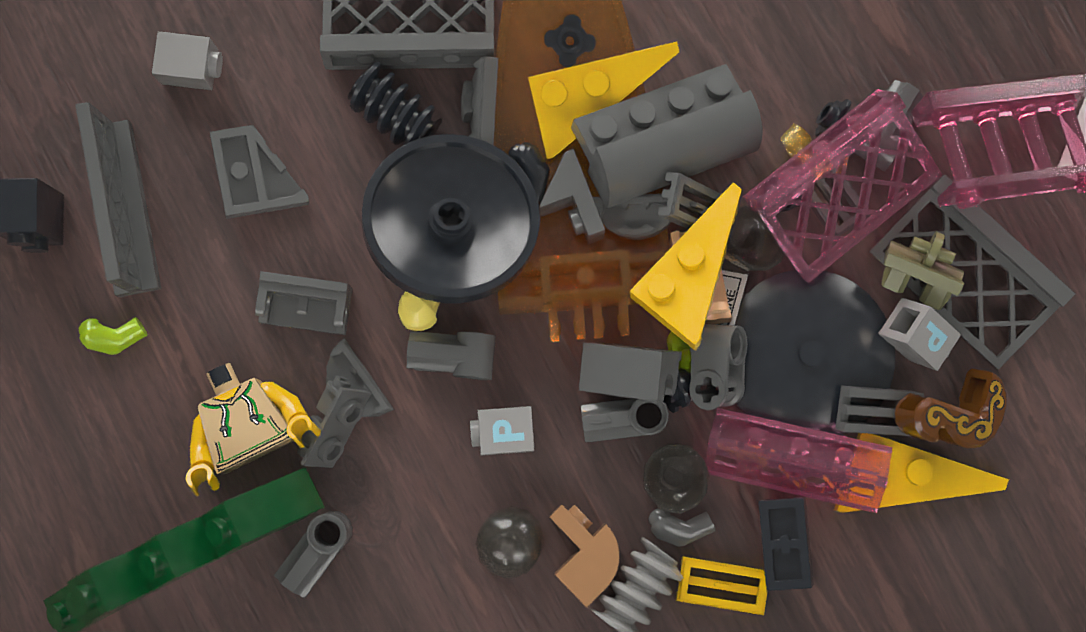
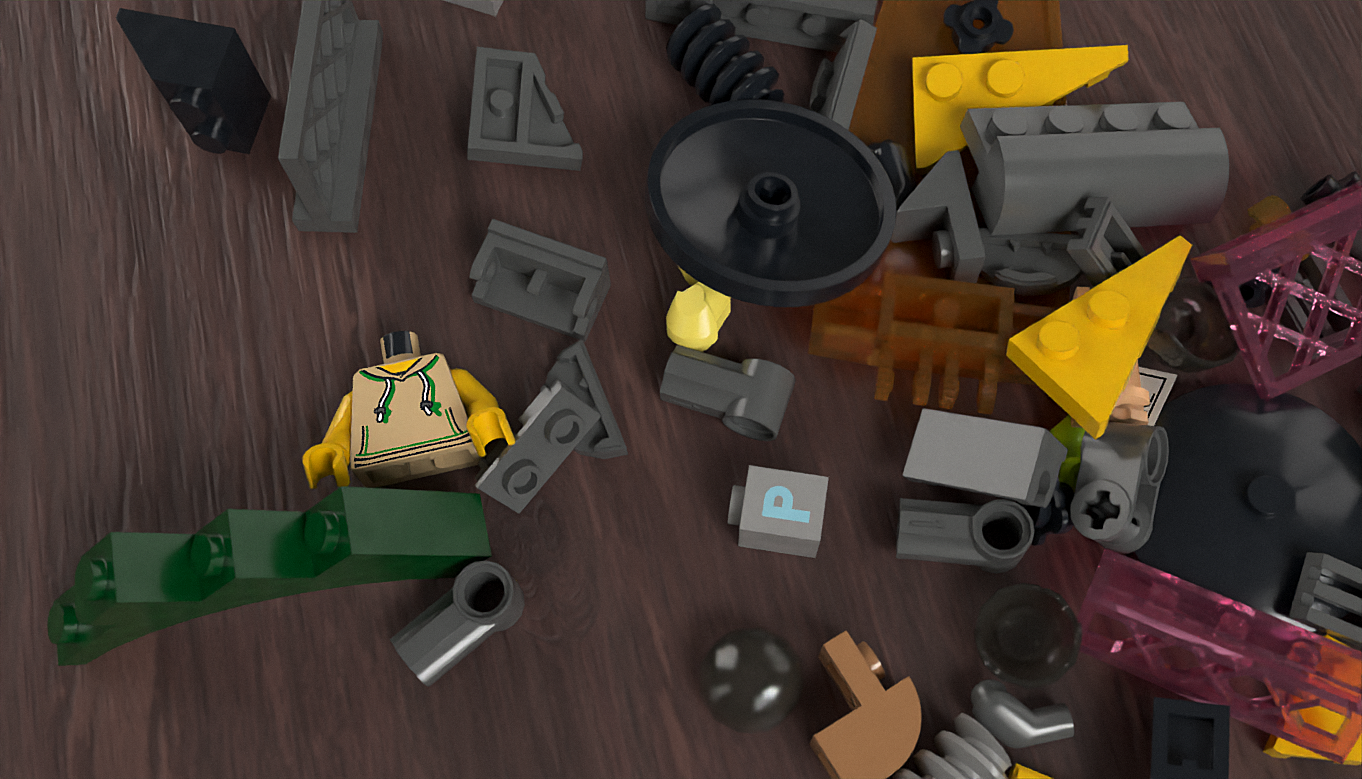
camera: 20 degrees right, 15 degrees down
lime arm [79,317,148,355] -> none

